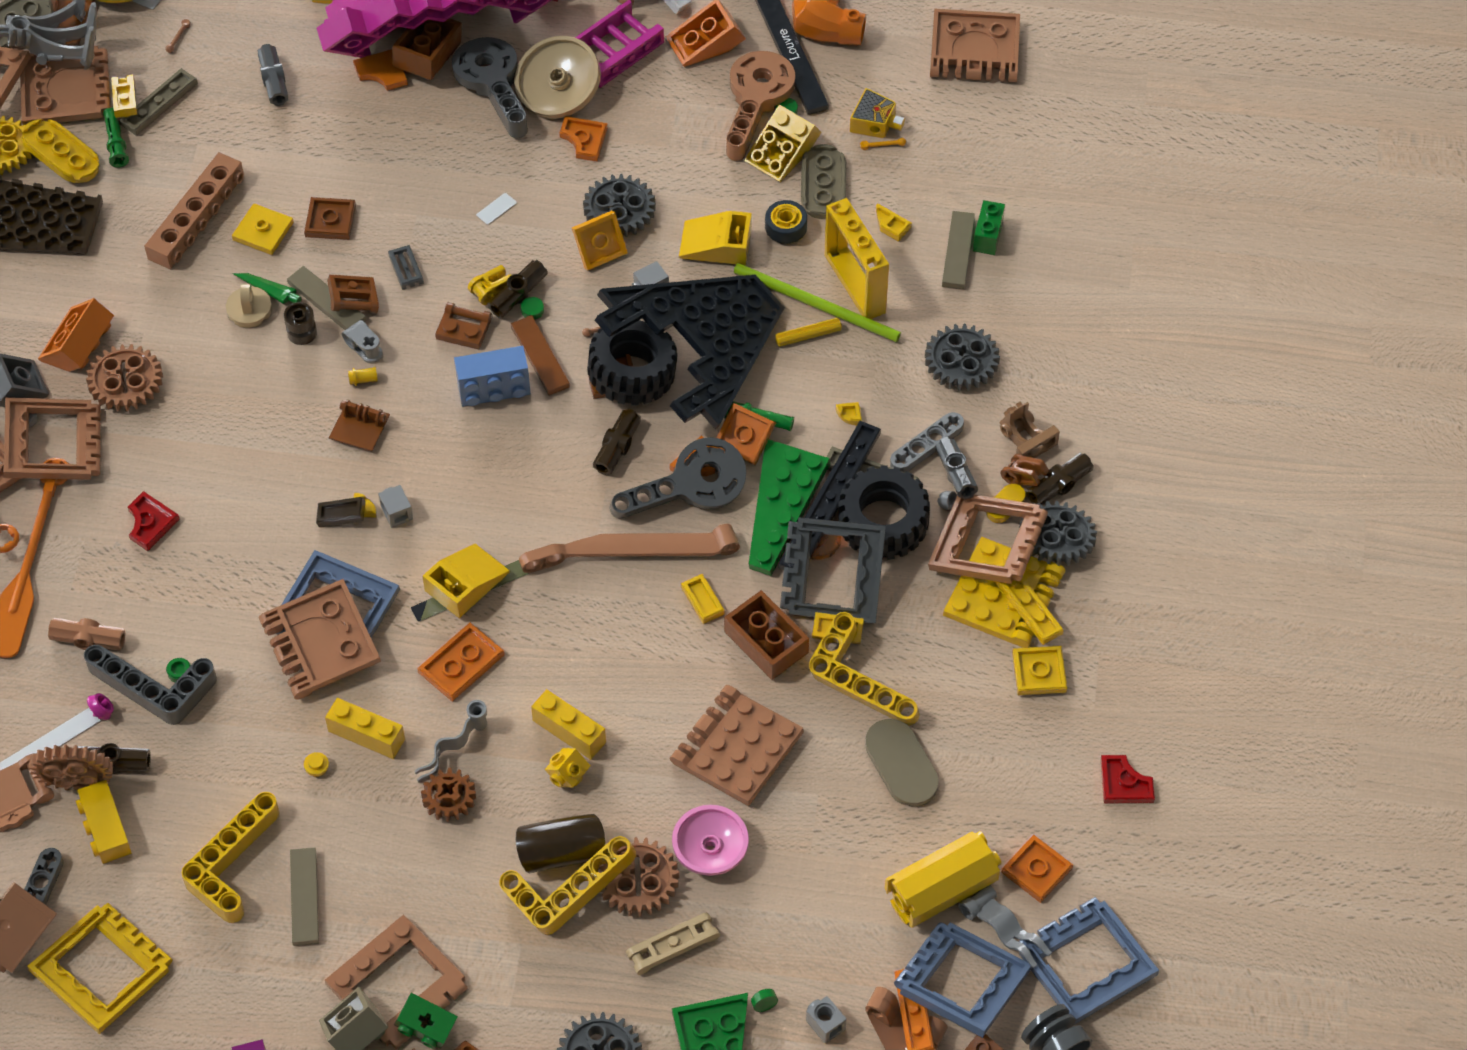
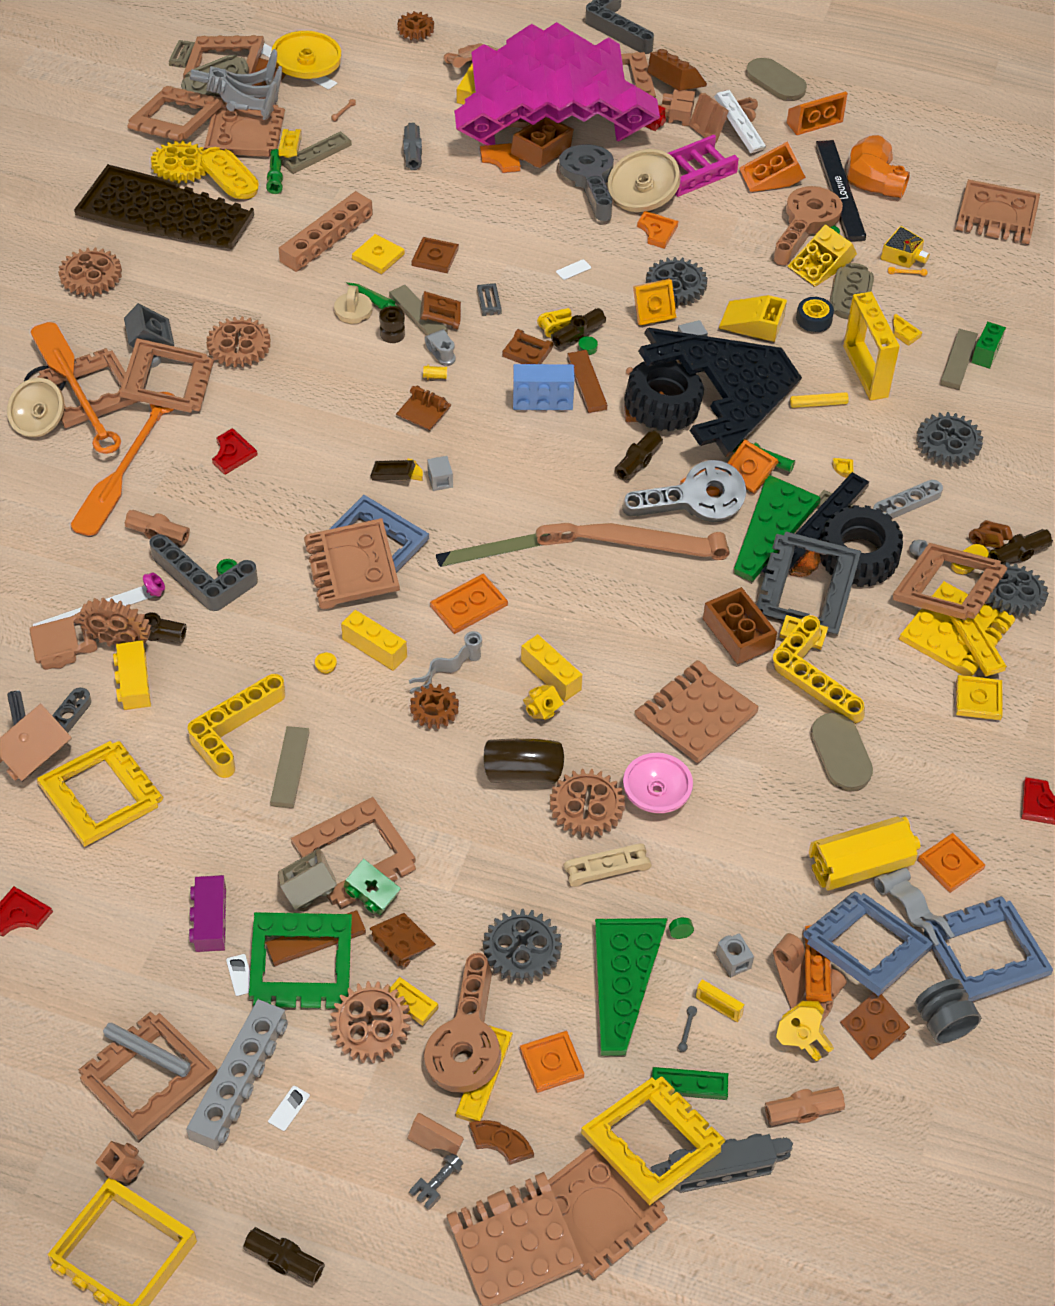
camera: 10 degrees right, 5 degrees down
orange slope [38,298,114,372] -> none
yellow slope [422,544,510,618] -> none
yellow beam [499,836,636,935] -> none
yellow tile [681,574,725,624] -> none
lime piece [734,263,901,343] -> none
dark grey piece [935,437,978,500] -> none
medium nougat tile [999,401,1060,458] -> none

